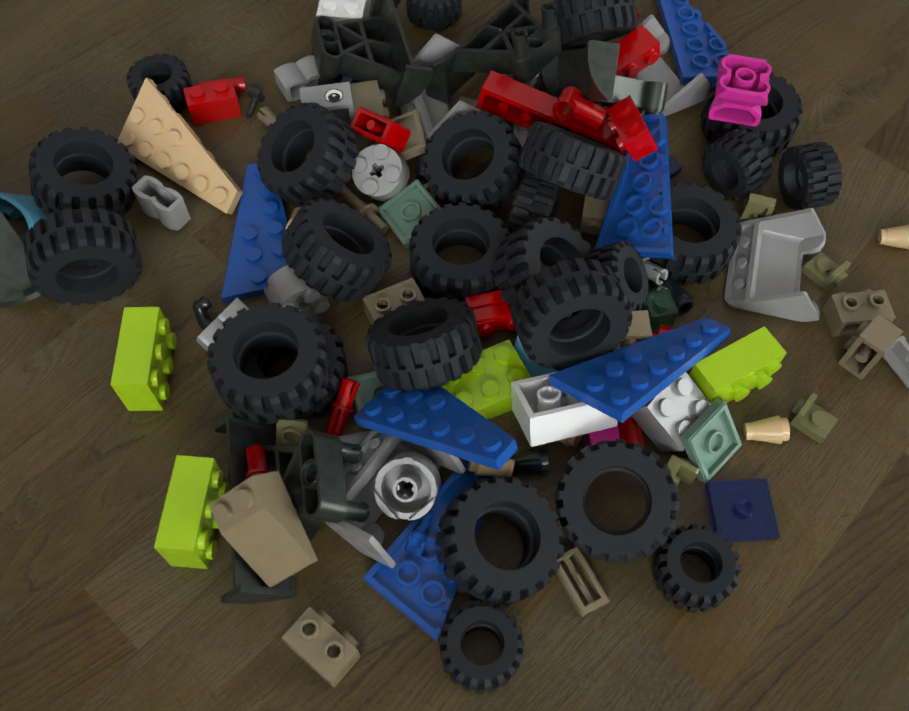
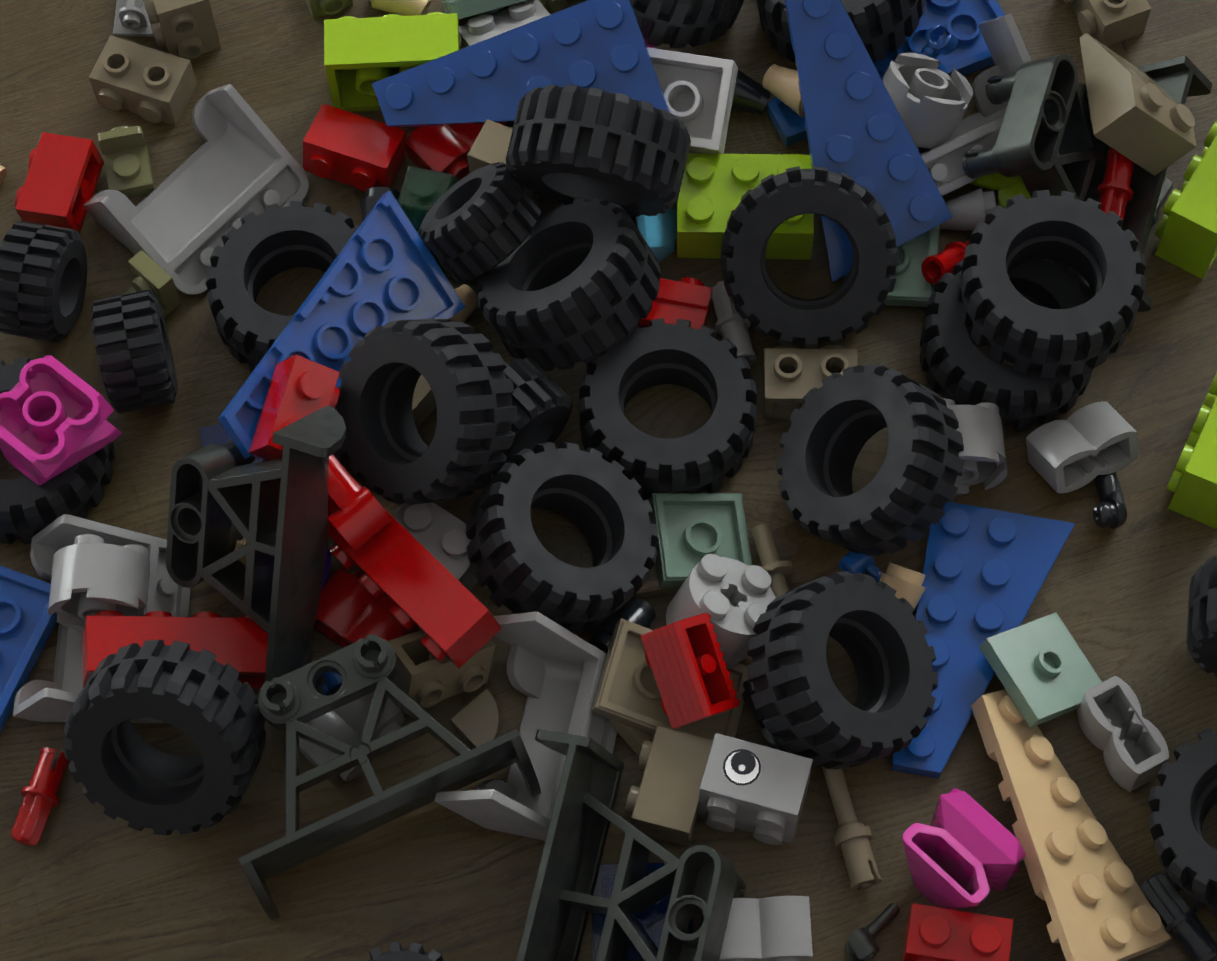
camera: 150 degrees left, 5 degrees up
none -> red brick [15,132,104,233]
none -> light grey brick [48,534,150,631]
none -> red brick [303,104,406,192]
none -> dark pink piece [902,788,1026,910]
none -> sand green plate [979,612,1102,728]

